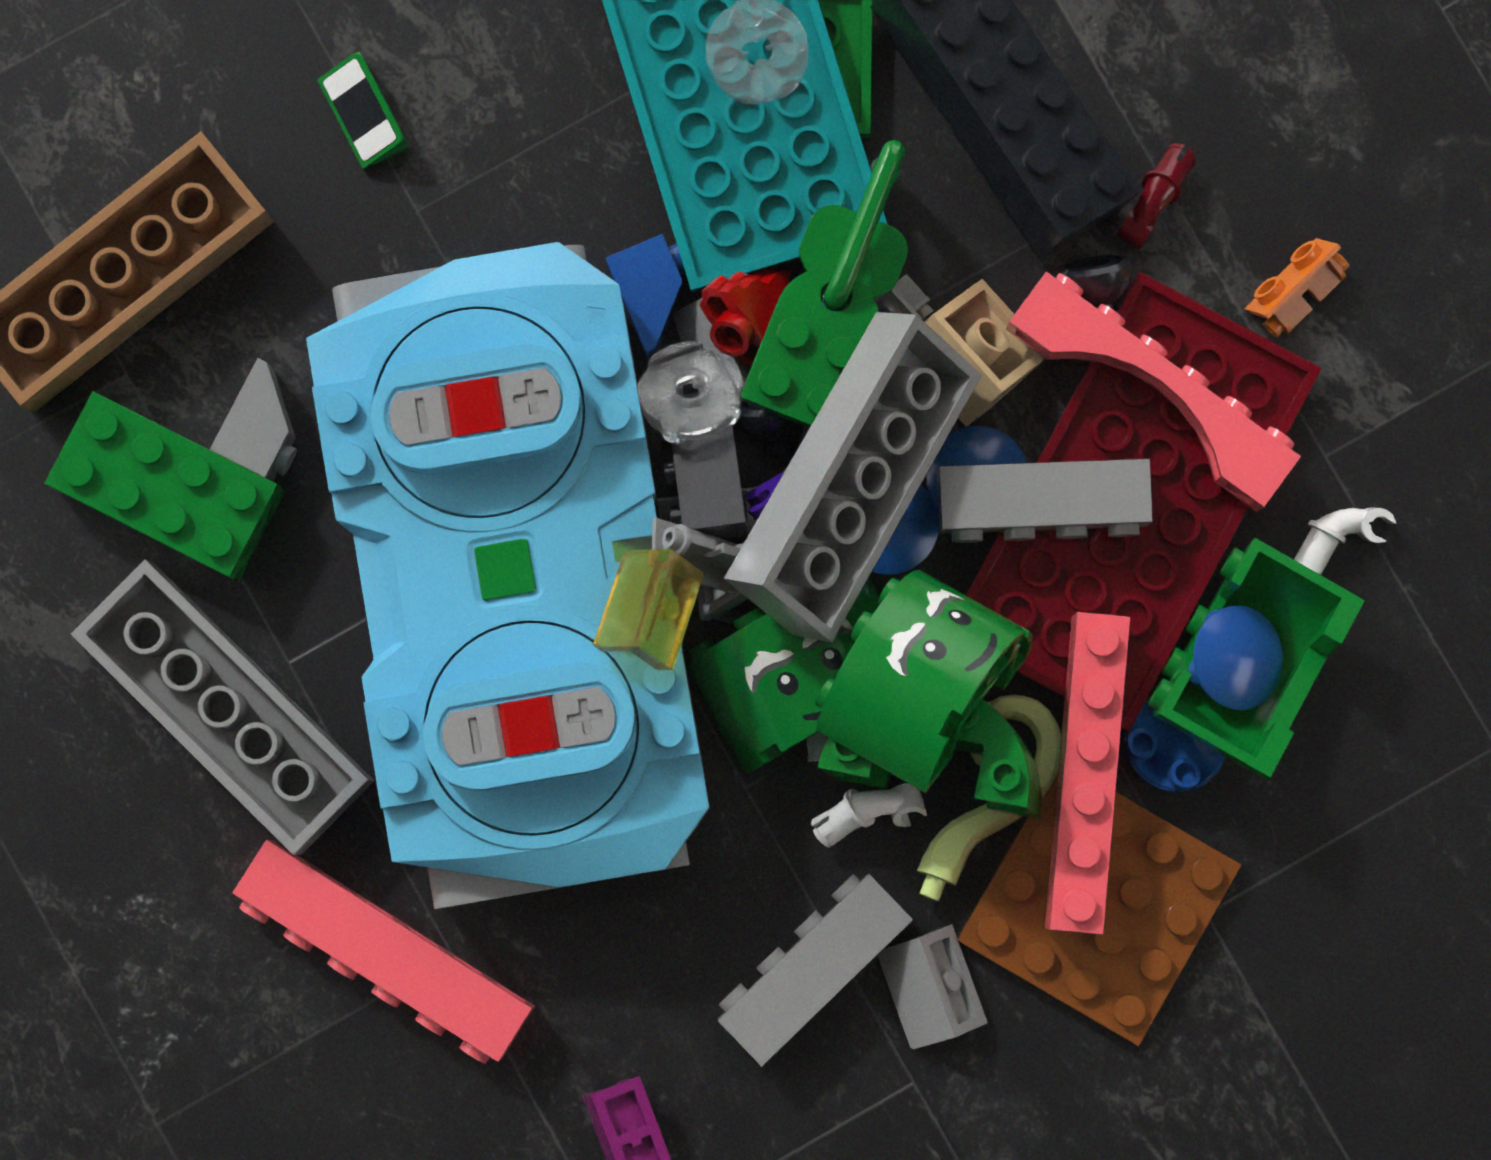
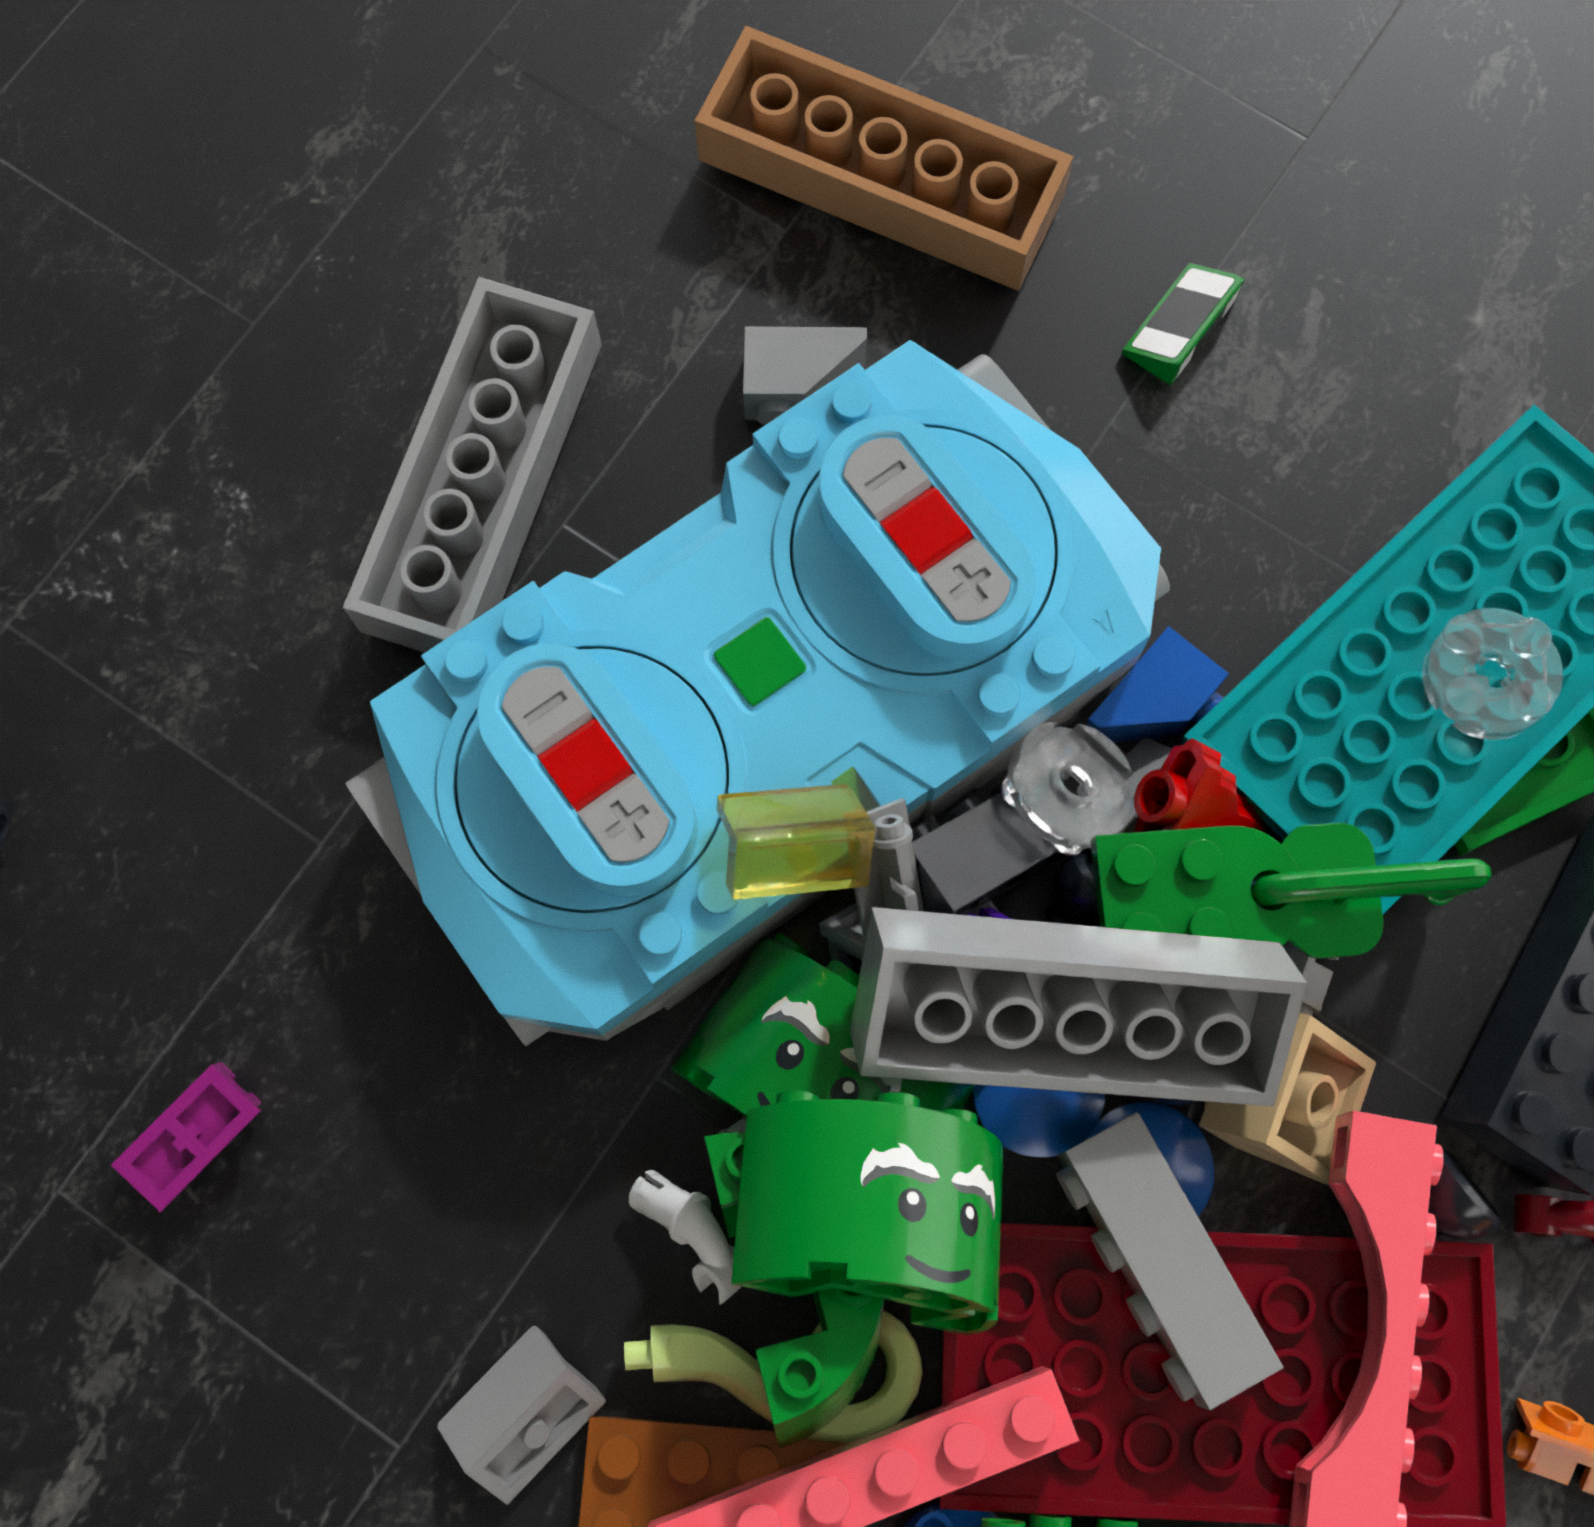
camera: 65 degrees right, 10 degrees down
green brick [44,391,286,582] -> none
coral brick [232,840,535,1064] -> none
light grey brick [718,874,913,1067] -> none

